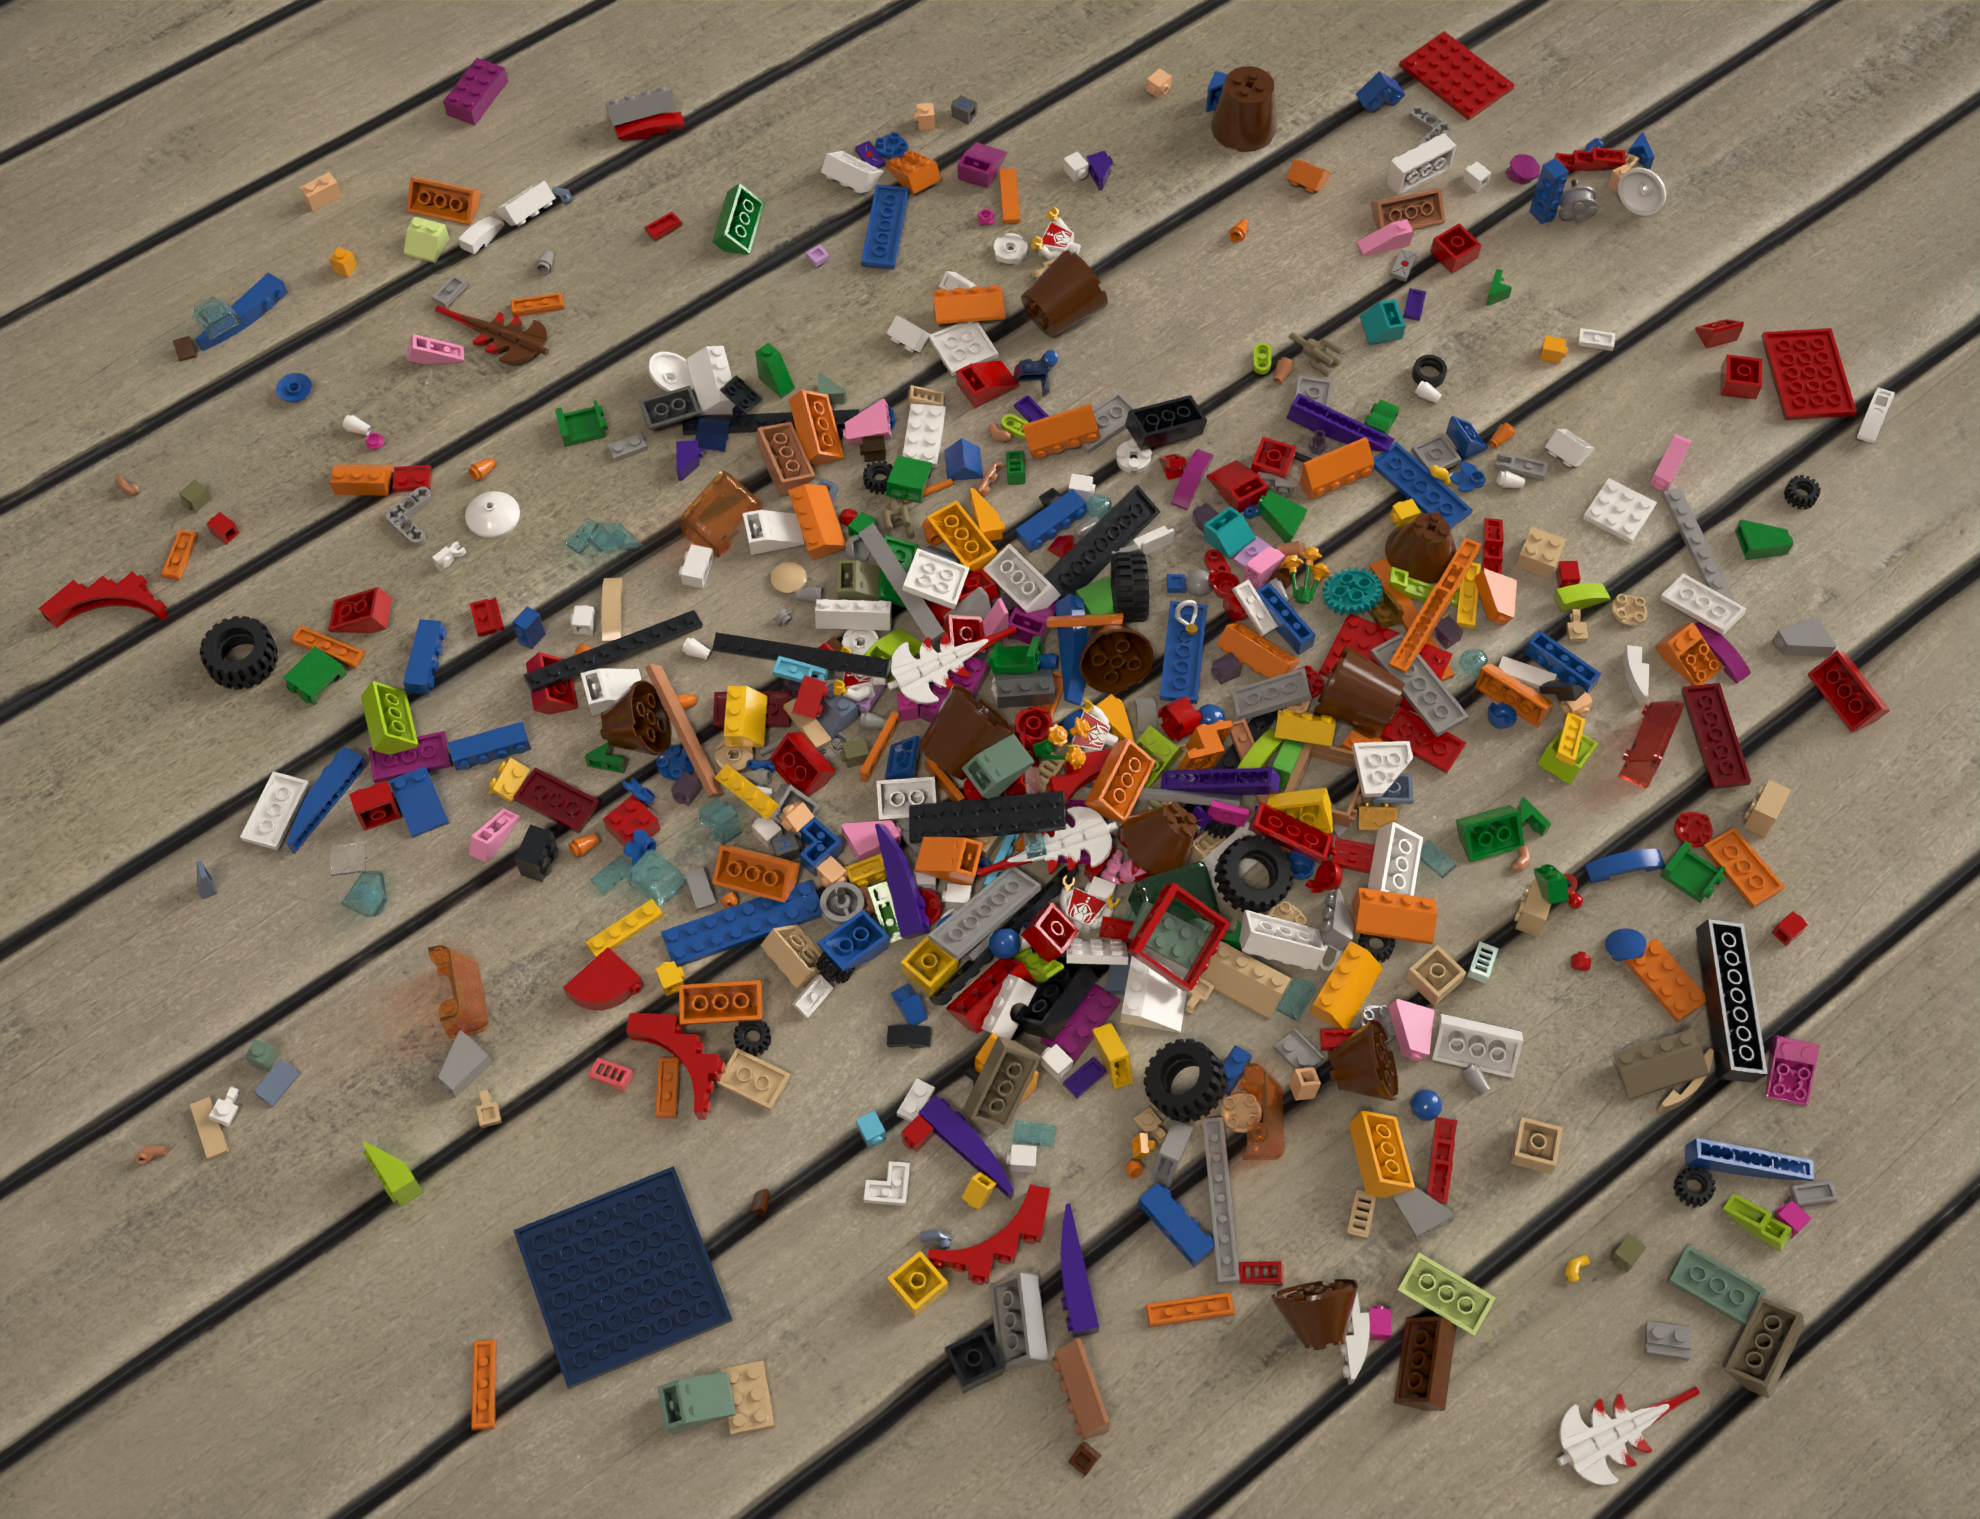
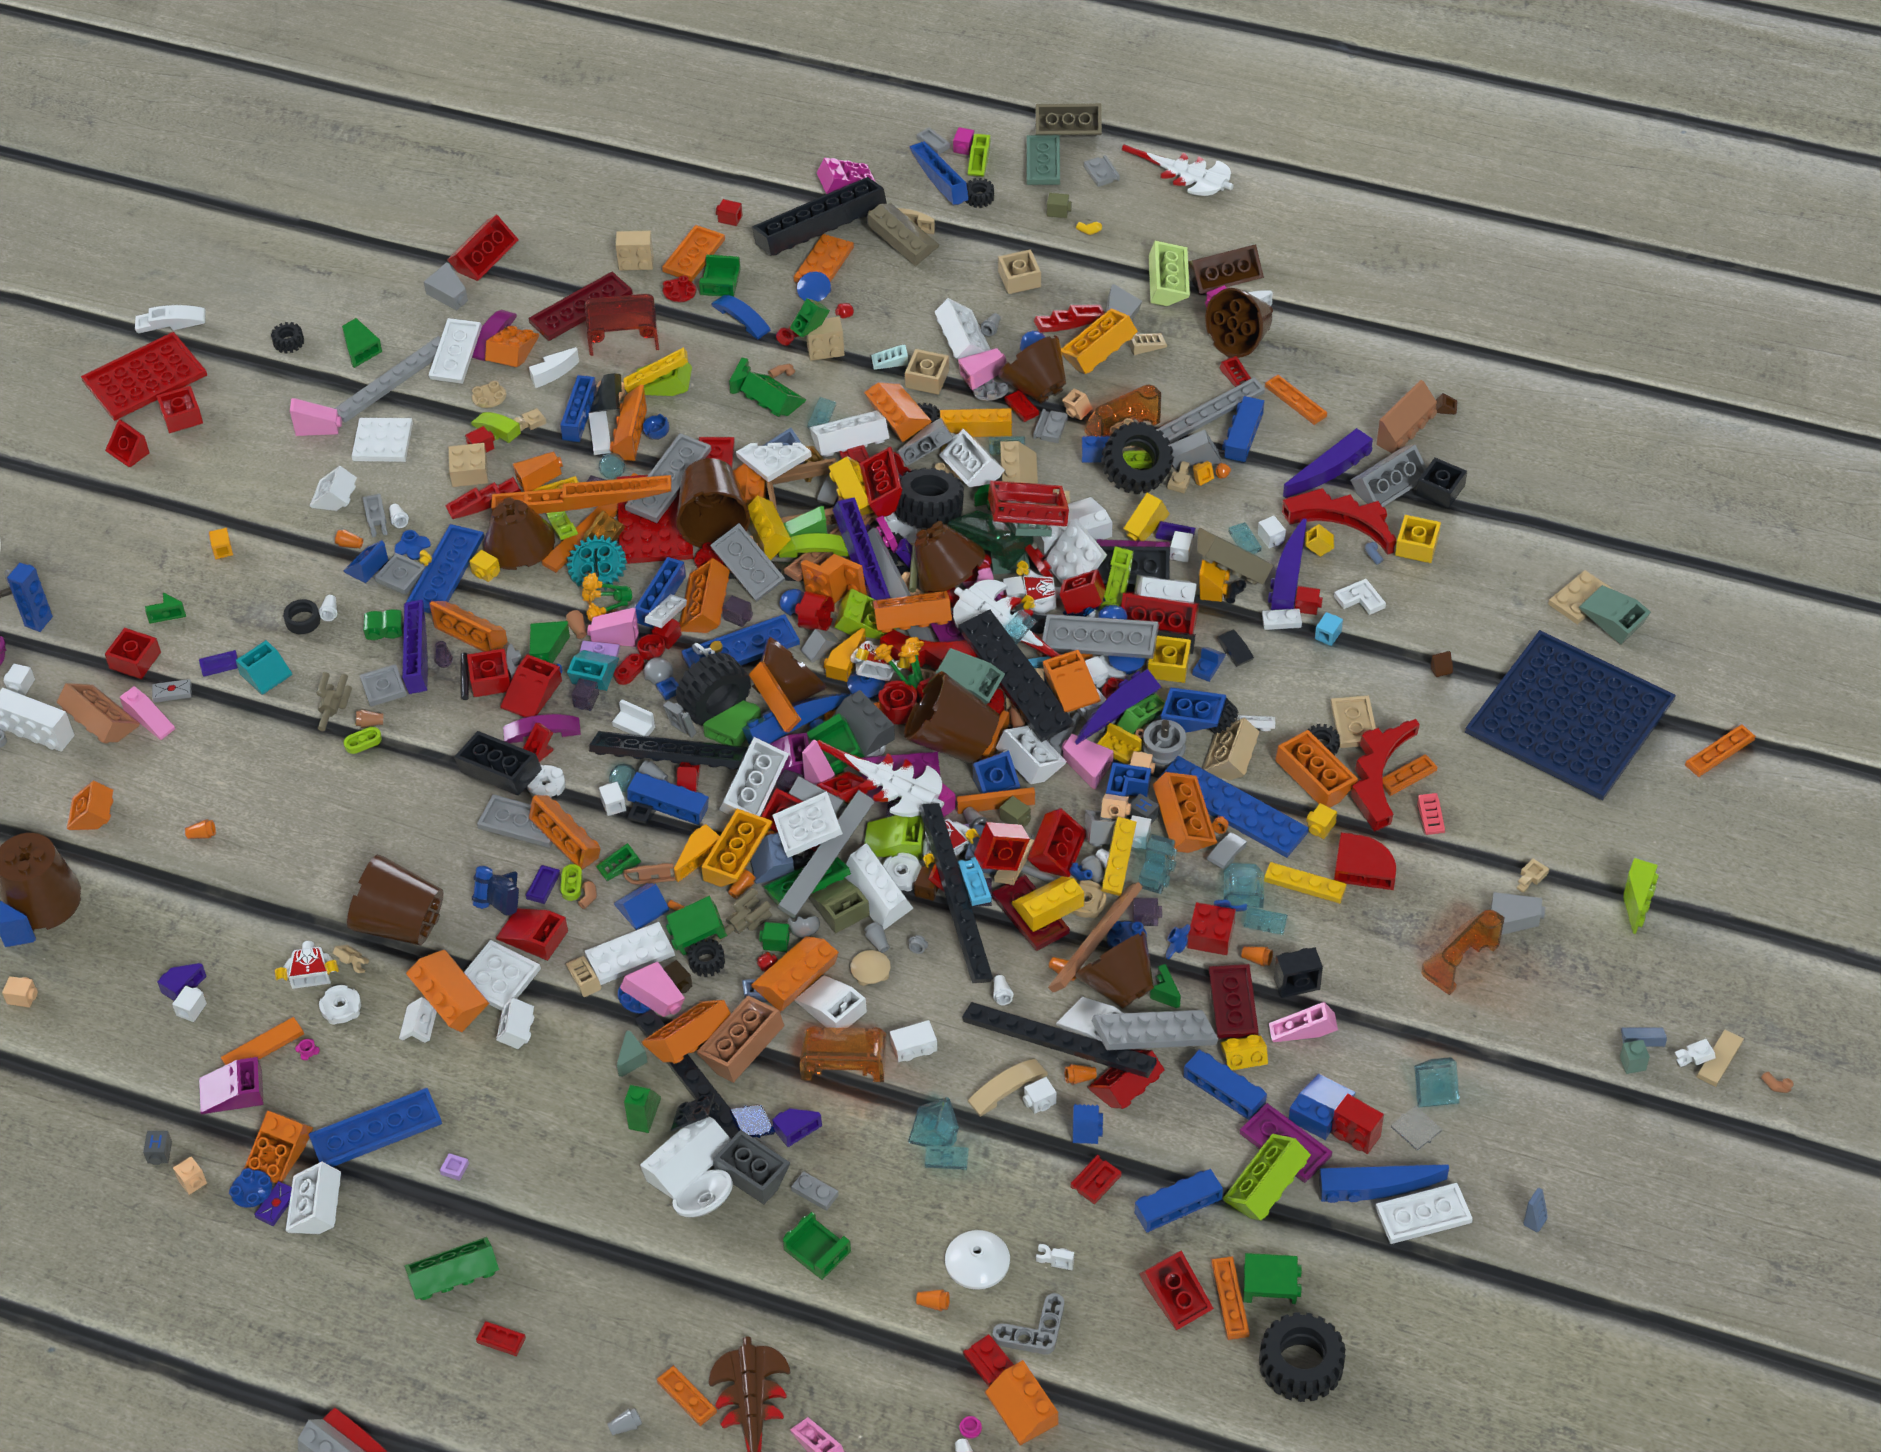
camera: 120 degrees left, 10 degrees down
white plate [1578,328,1615,351] -> none
none -> light grey plate [1091,1010,1218,1050]

